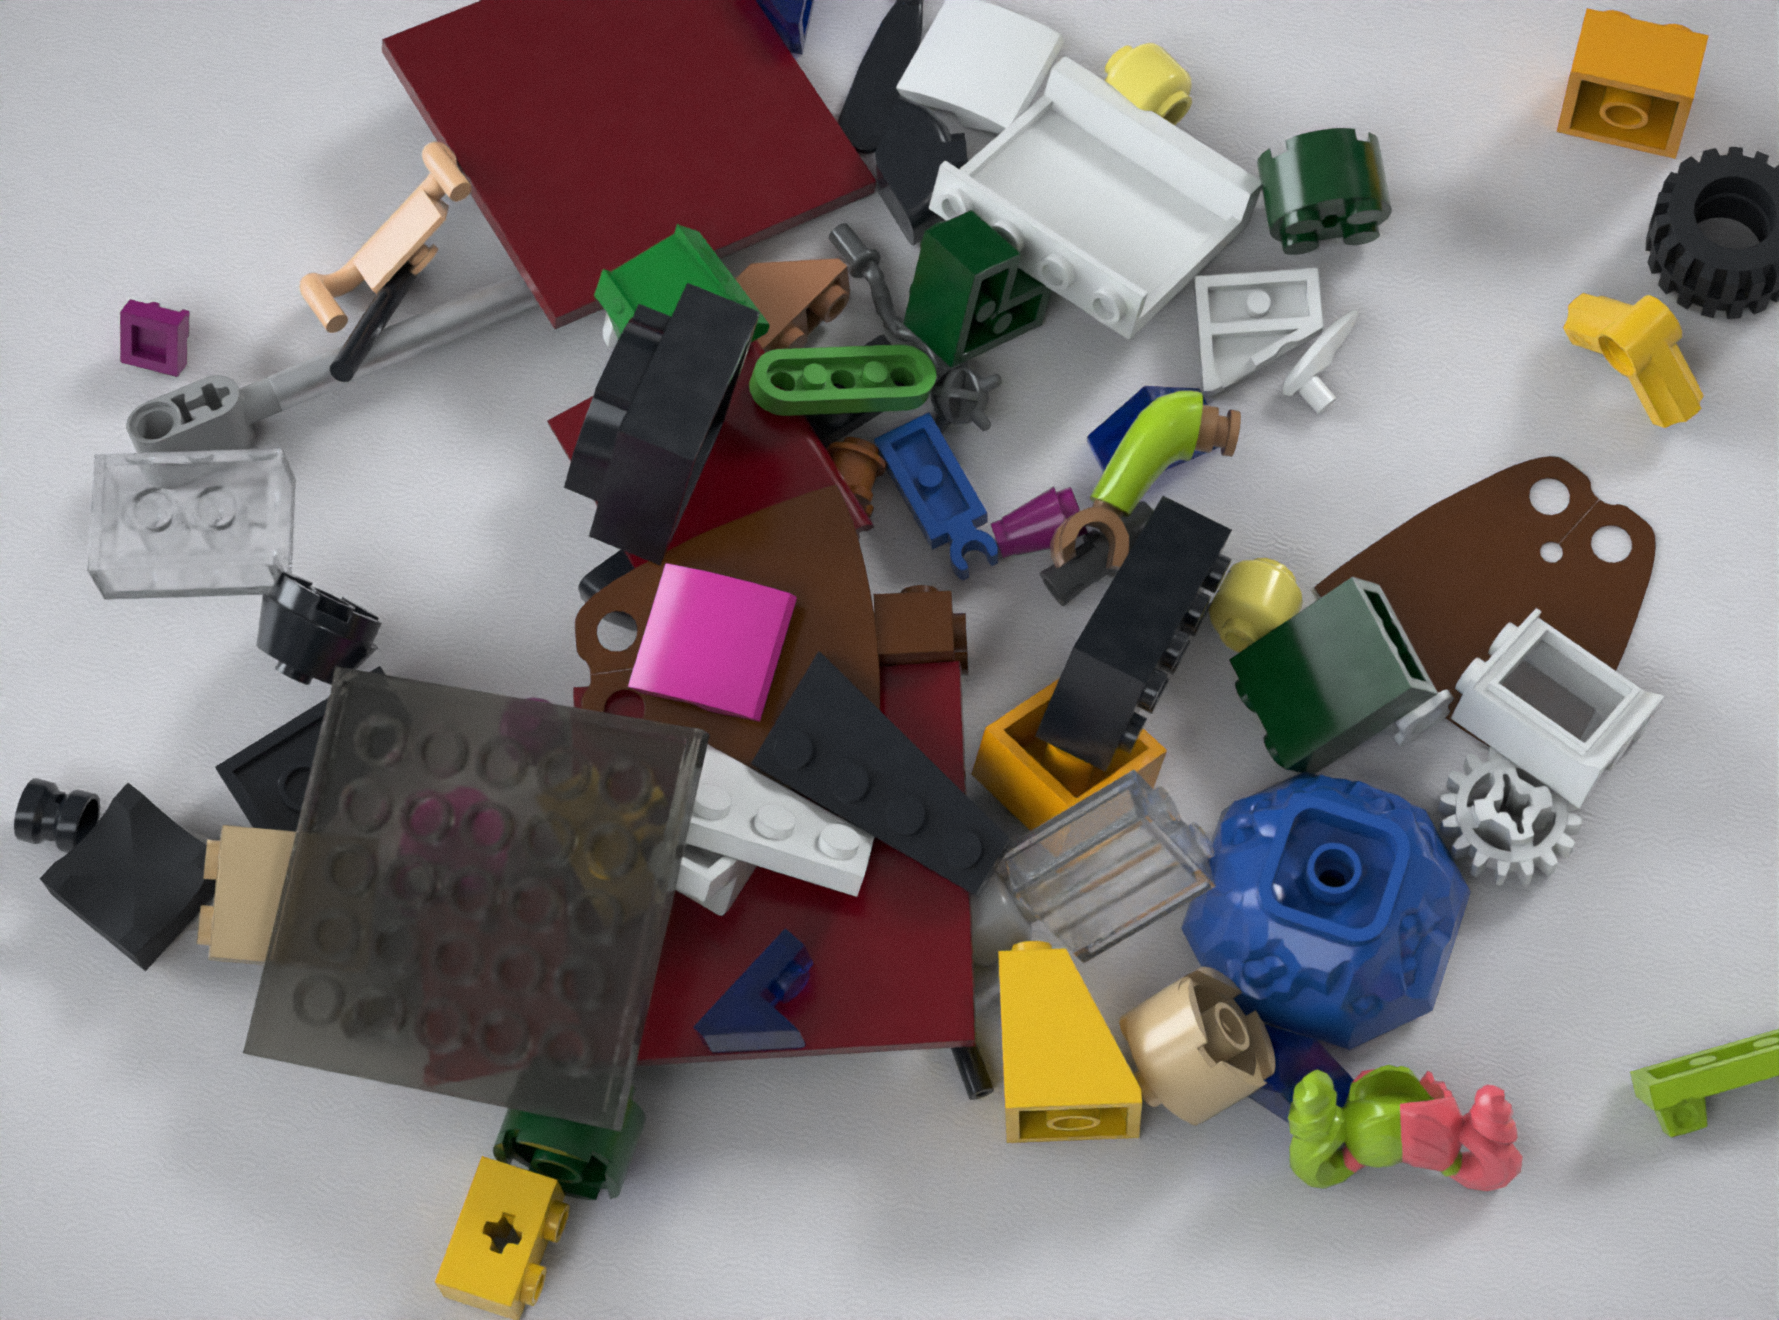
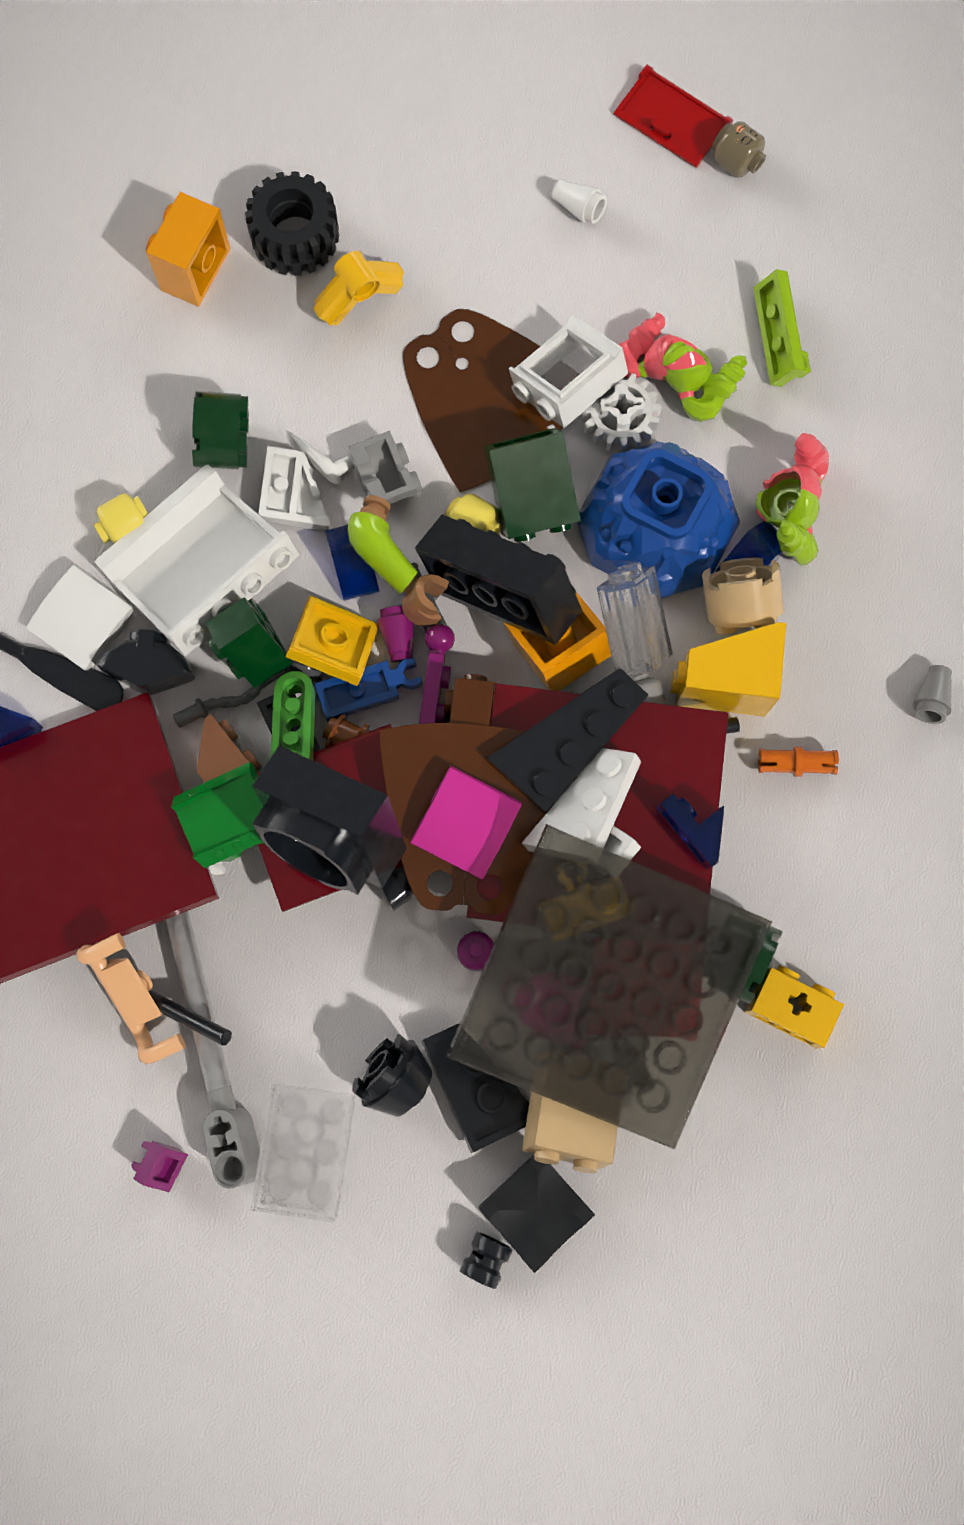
camera: 90 degrees left, 10 degrees up
none -> yellow tile [286,595,379,686]
none -> light grey cylinder [348,431,423,504]
none -> magenta plate [419,624,455,724]
none -> hair [618,313,747,422]
none -> orange pin [758,746,839,777]

